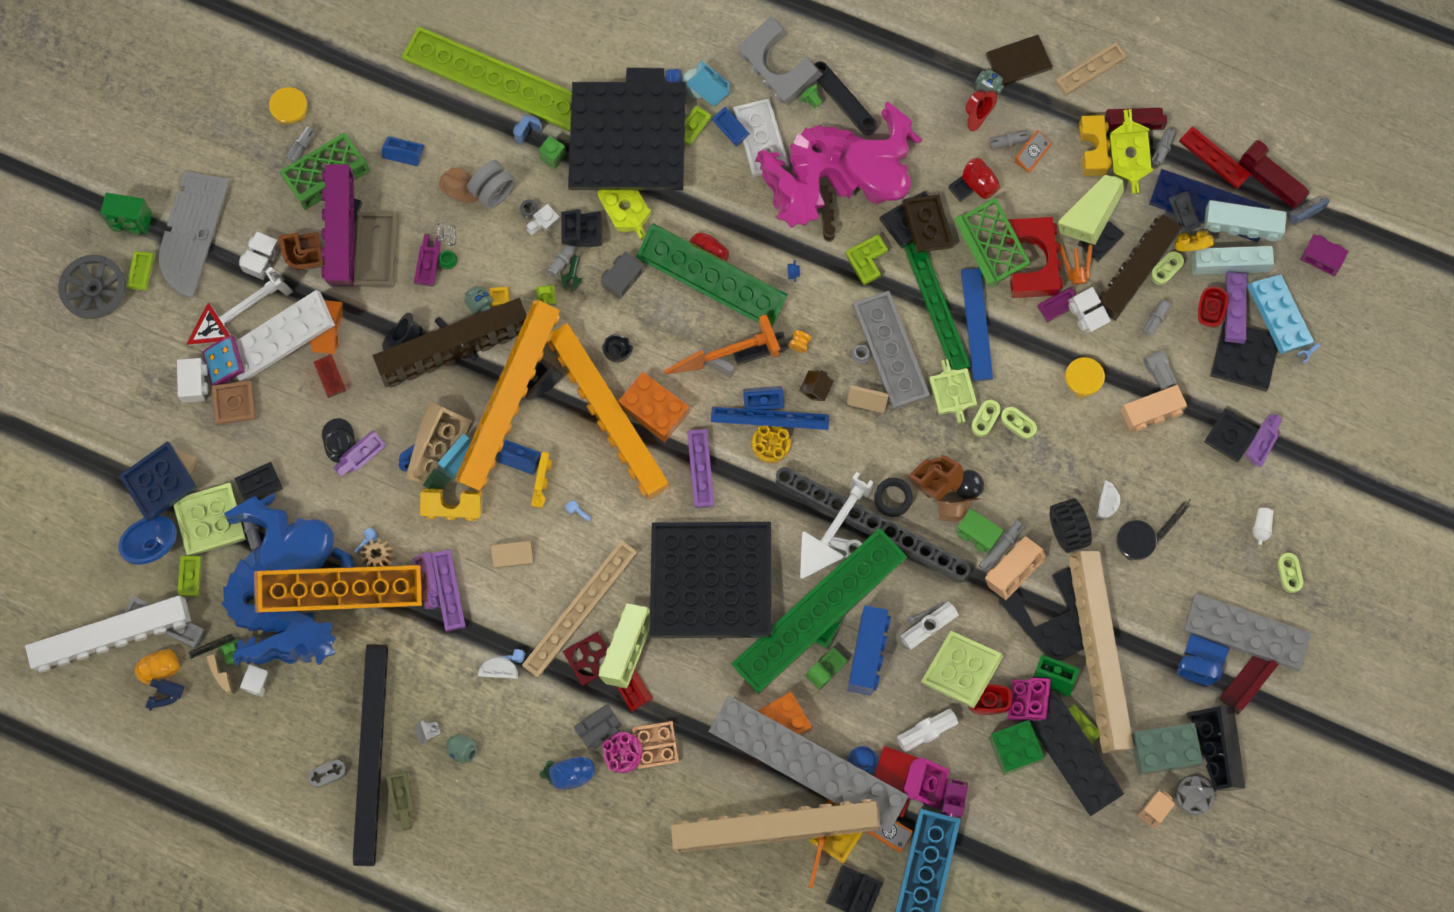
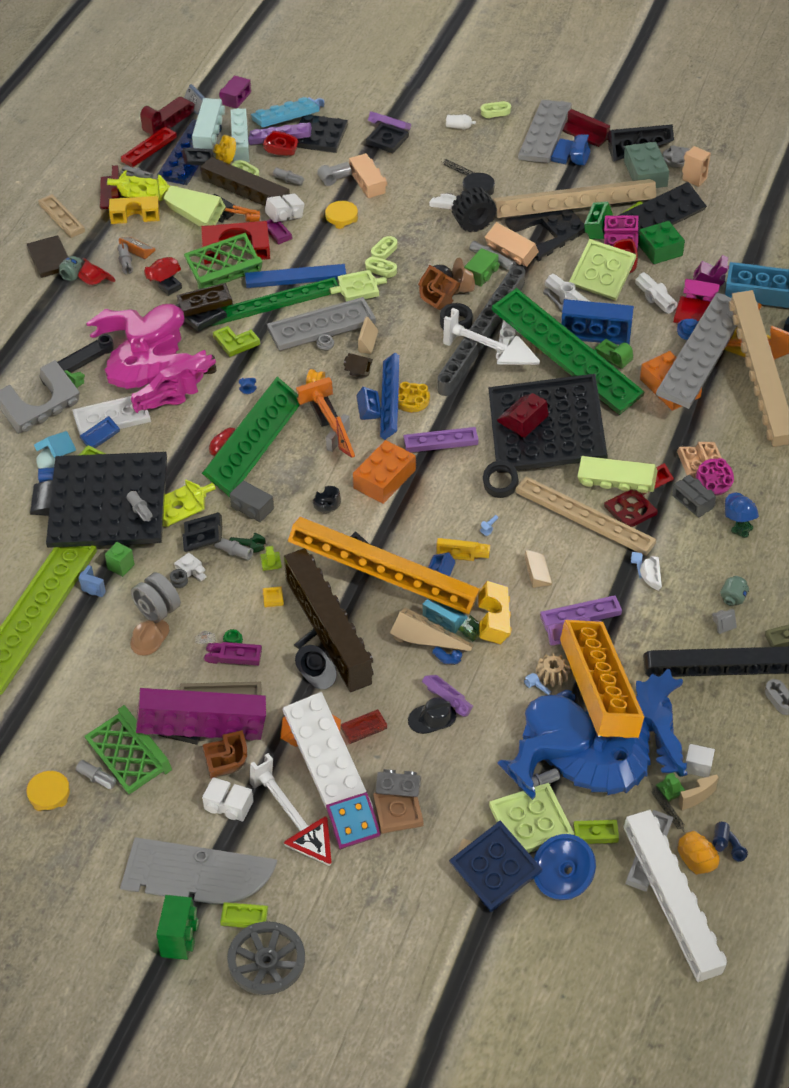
camera: 90 degrees left, 25 degrees down
white brick [177,358,208,403] -> none
black plate [234,462,283,501] -> none
blue slope [382,136,424,166] -> none
sand green head [464,286,493,315] -> none
light orange brick [547,323,669,500] -> none
none -> light grey axle [126,491,153,522]
none -> flat silver bracket [376,769,421,797]
none -> black tyre [483,460,519,498]
none -> dark red slope [497,393,549,438]

